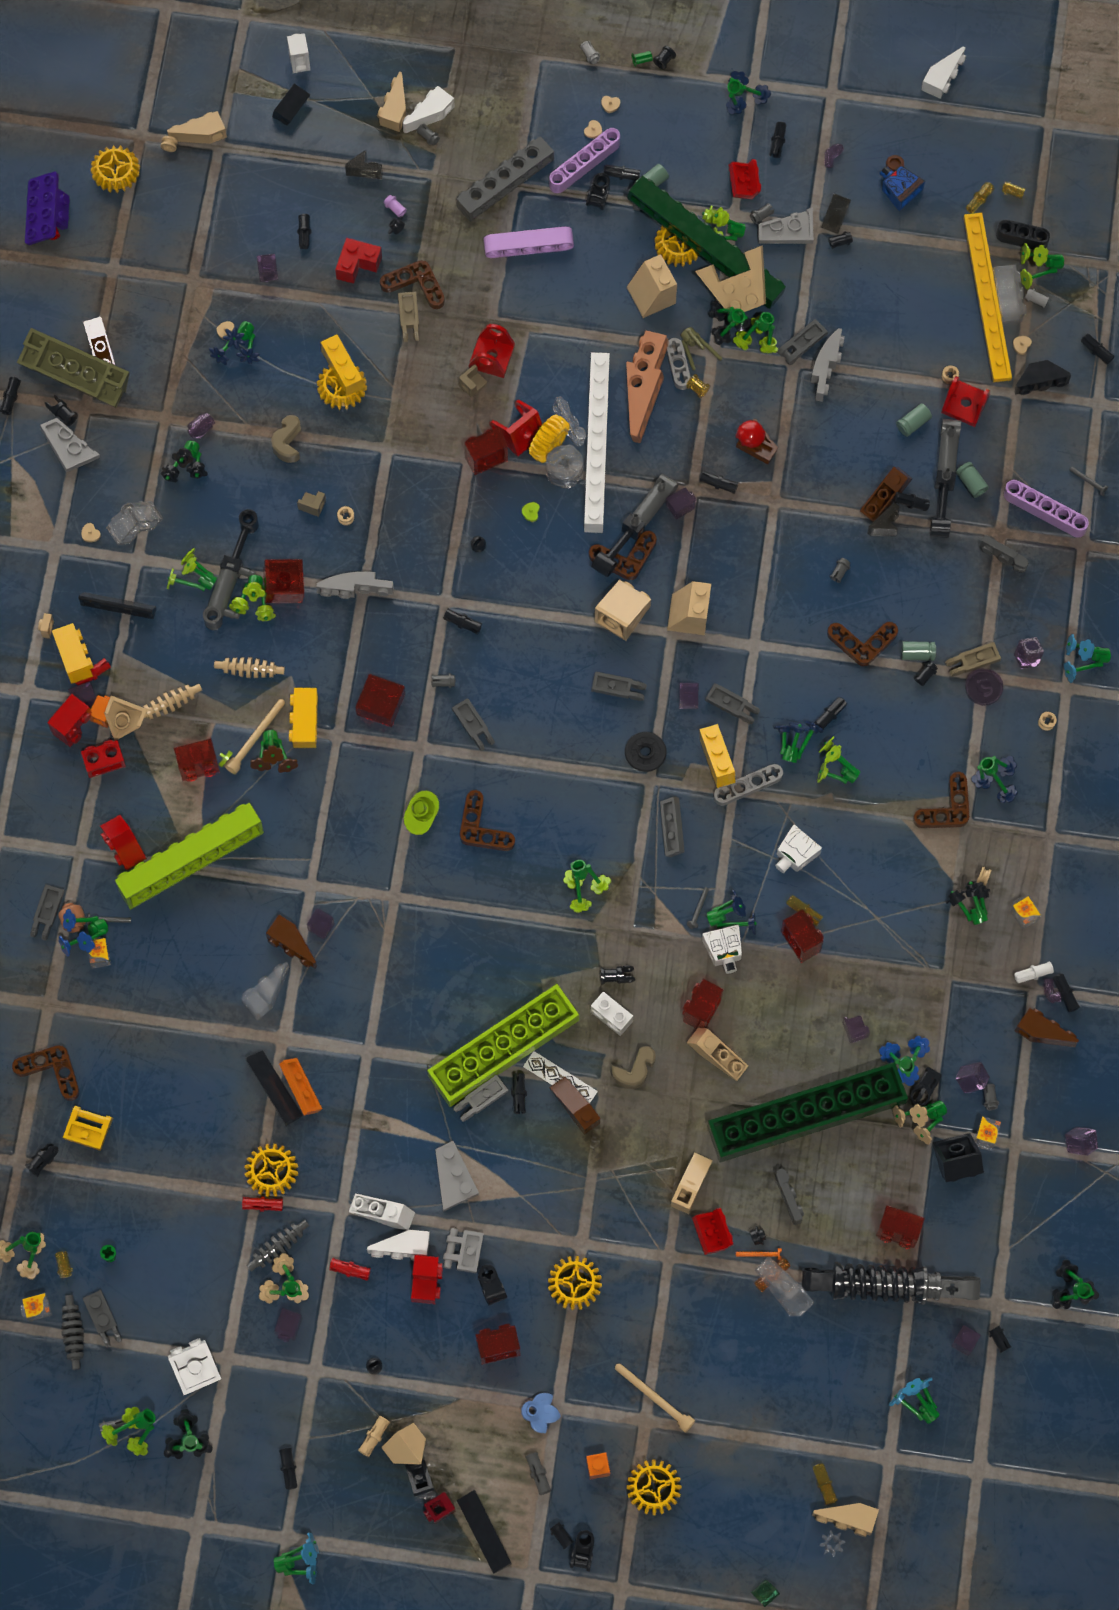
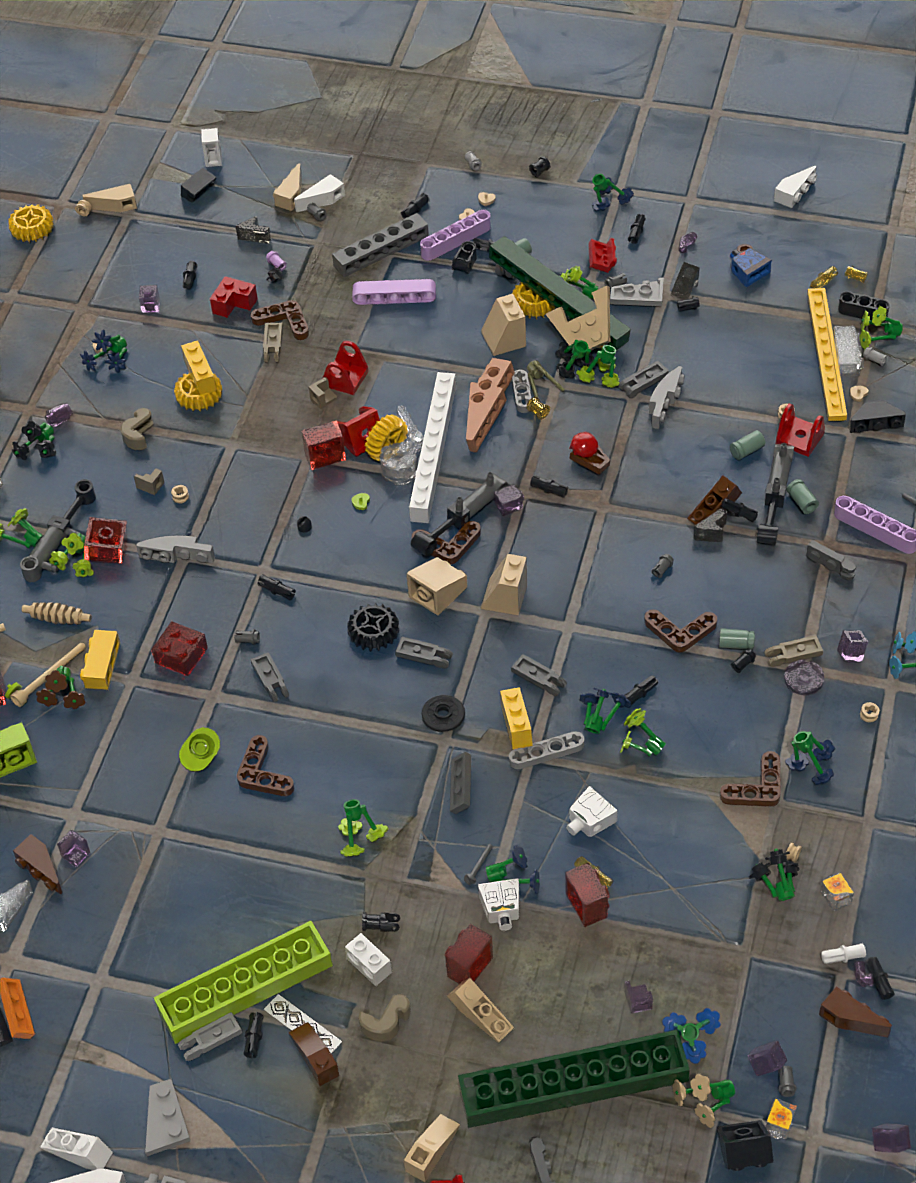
camera: 10 degrees right, 20 degrees down
green piece [632,51,653,67] -> none
clear purple panel [679,683,699,709] -> none
black piece [910,1067,942,1107] -> none
none -> black gear [347,603,400,651]
none -> black pin [401,193,429,219]

